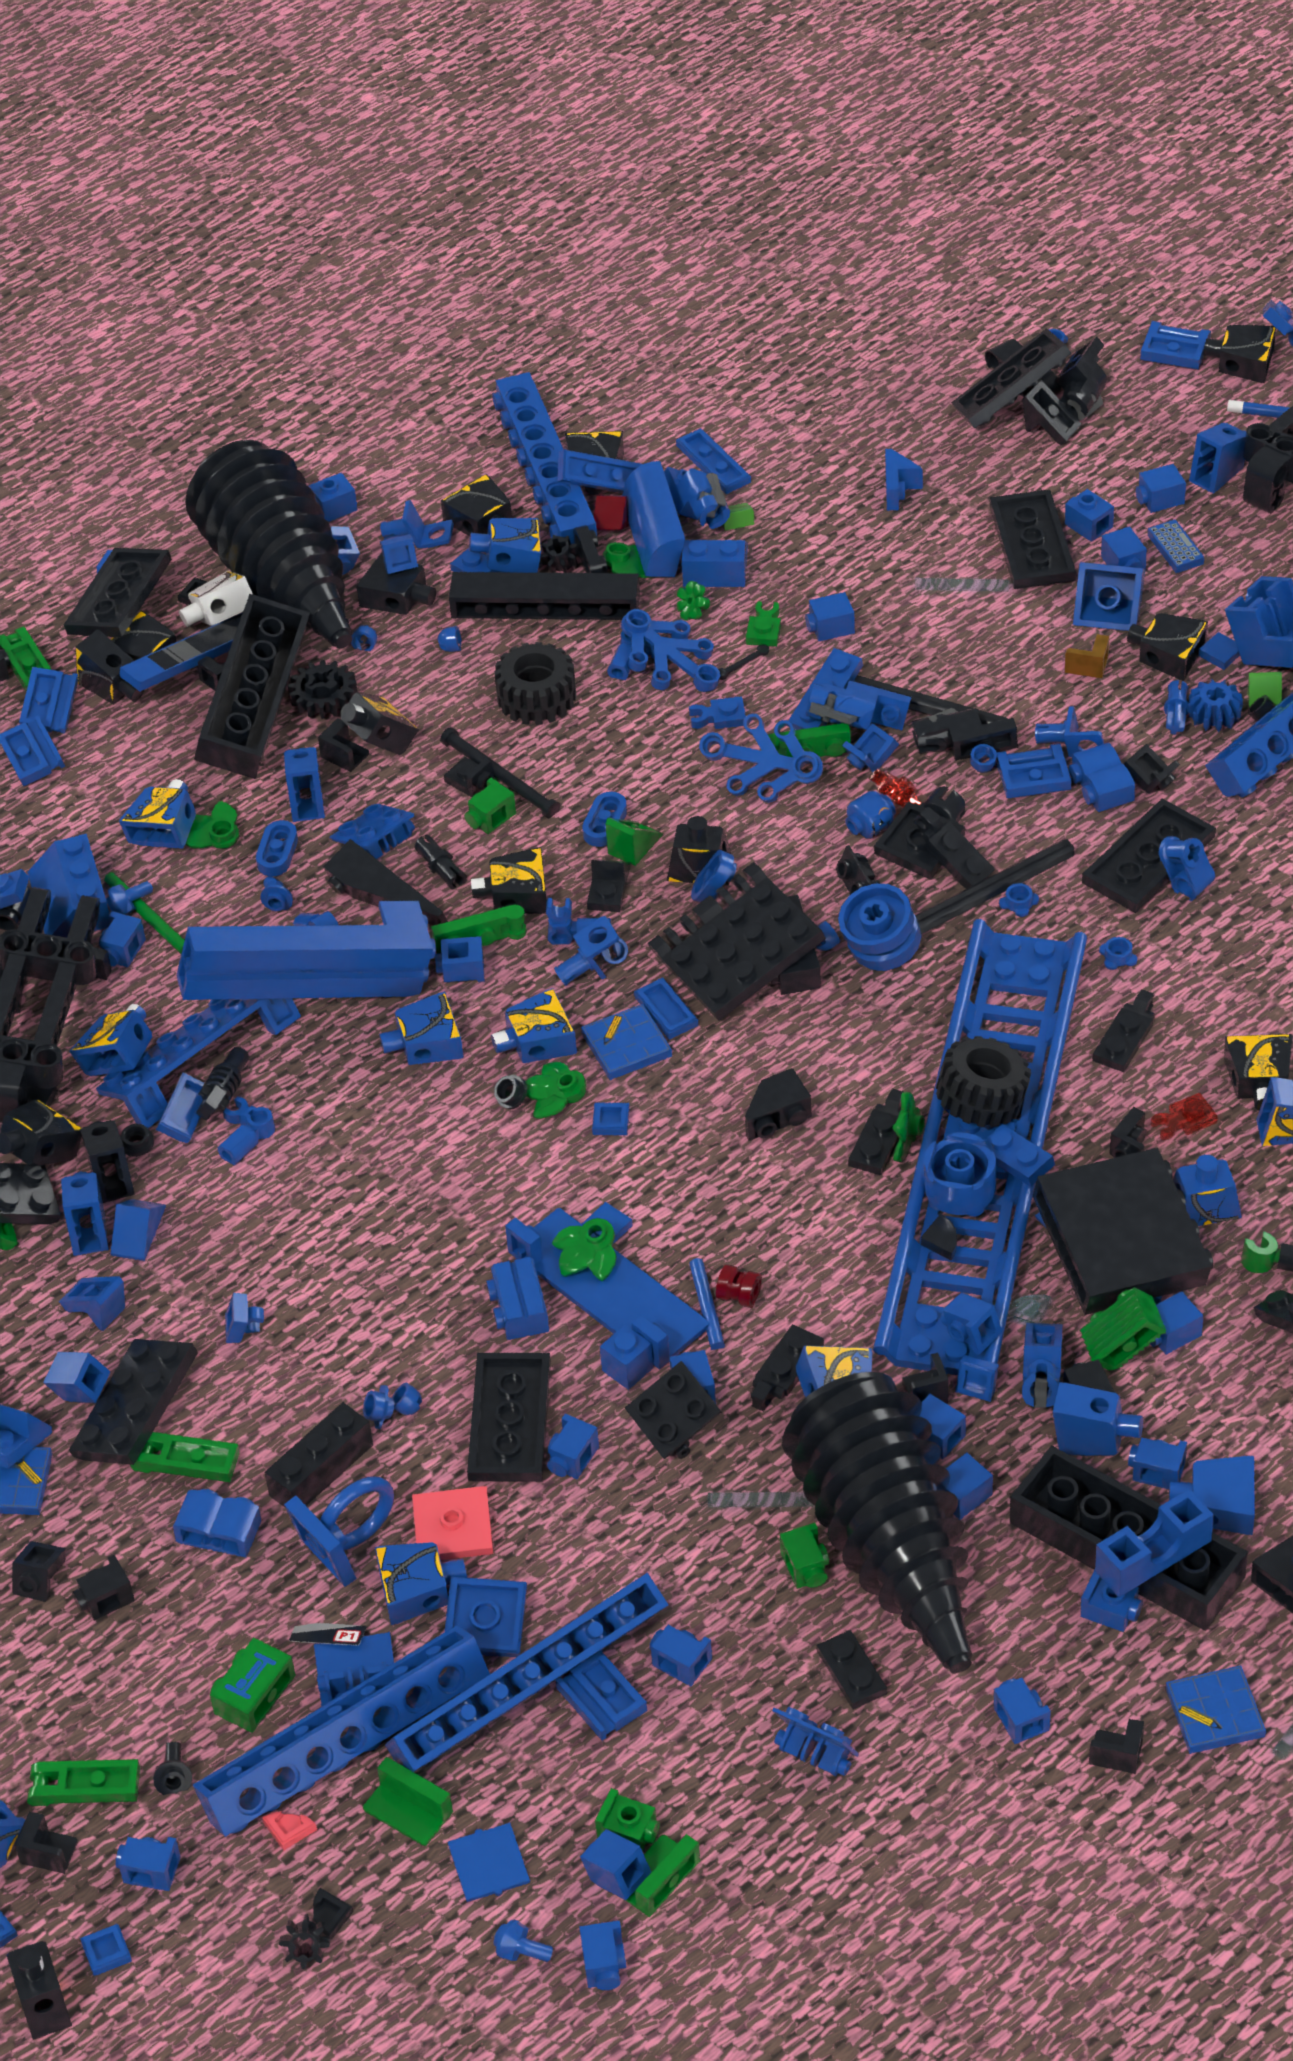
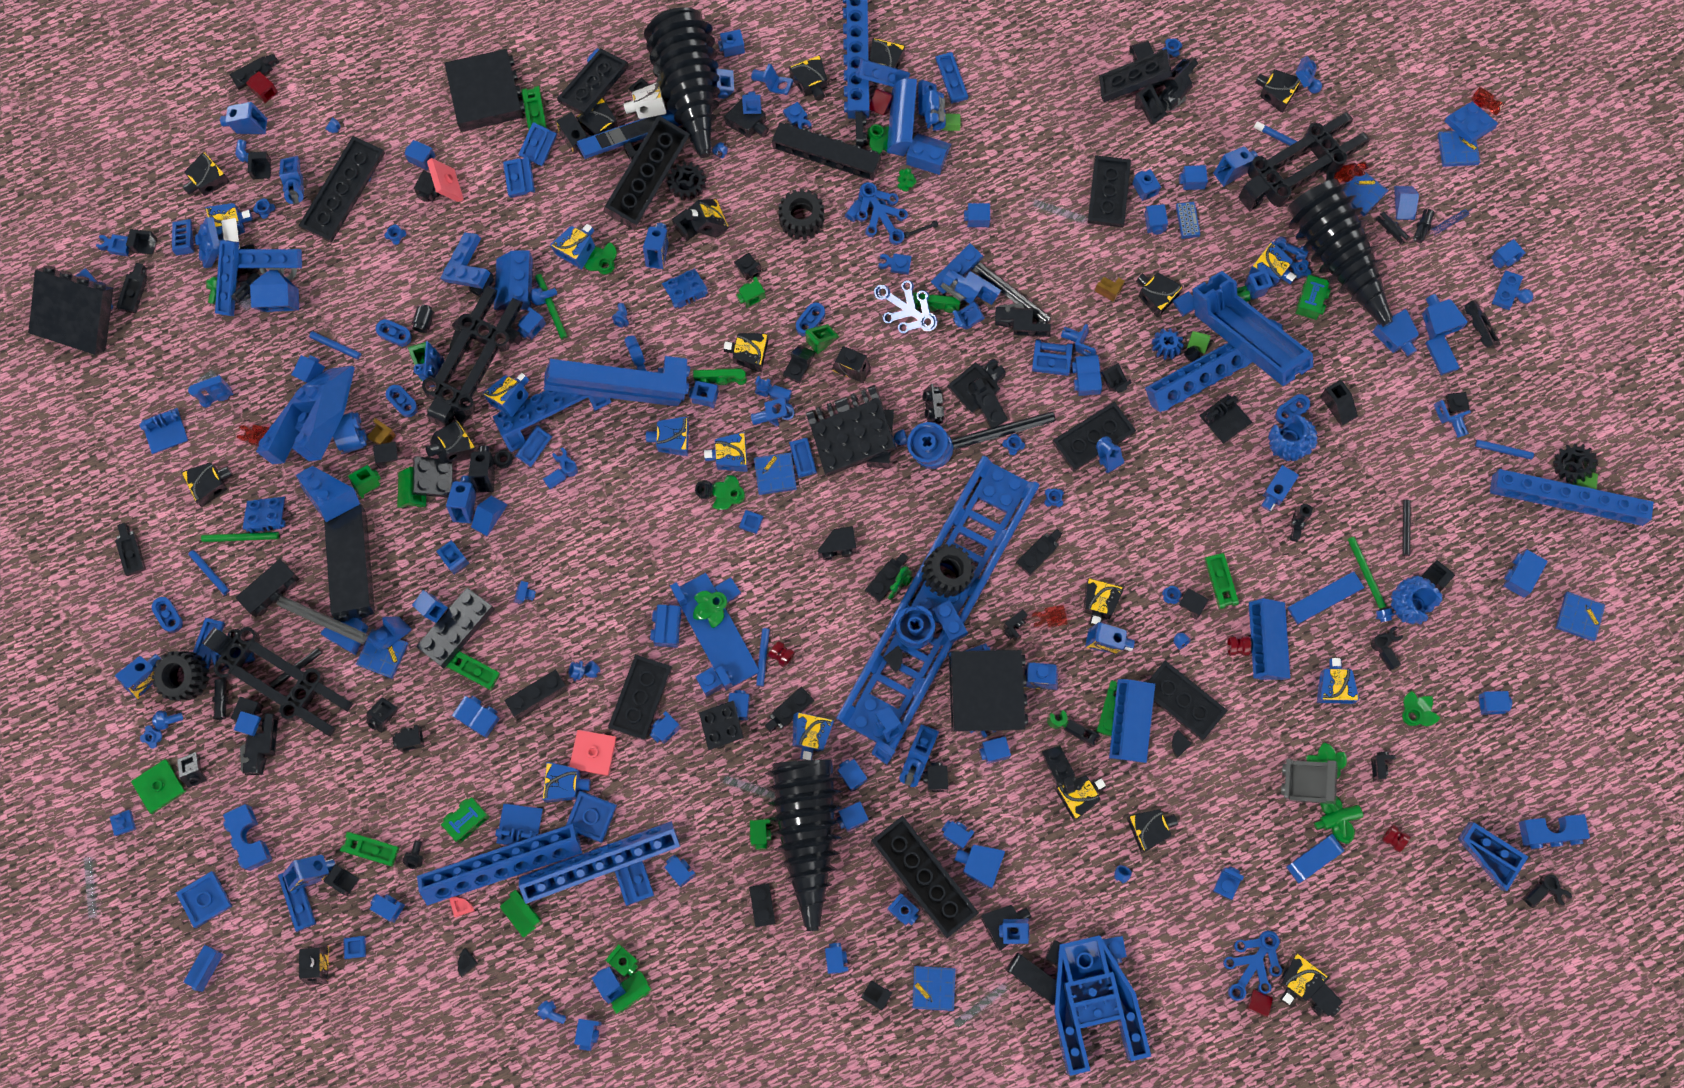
camera: 15 degrees right, 25 degrees up
black hinge [196,1047,249,1121] -> none
blue plate [256,820,298,877] -> none
black gear [279,1914,331,1969] -> none
blue tile [284,1476,394,1587] -> none
sticker [289,1623,367,1645] -> none
black slope [323,839,448,926] -> none
black pin [414,834,467,890] -> none
blue hinge [437,626,462,652] -> none
black bar [440,727,560,819] -> none
blue piece [447,1823,530,1902] -> none
blue torso [469,518,541,573] -> none
black gear [540,535,579,573] -> none
blue plate [691,850,737,903] -> none
green plate [746,601,781,647] -> none
blue hinge [772,1707,859,1776] -> none
blue head [845,791,896,839] -> none
clear red plate [869,768,921,807] -> none
blue slope [885,449,923,511] -> none
black panel [902,1352,948,1404] -> none
blue hinge [970,744,997,773] -> none
clear light blue tile [1007,1294,1051,1326] -> none
blue torso [1053,1382,1143,1456] -> none
blue slope [1073,562,1145,631] -> none
green brick [1079,1287,1166,1371] -> none
blue arch [1095,1488,1214,1597] -> none
blue plate [1140,321,1211,369] -> none
blue axle [1164,680,1189,735] -> none

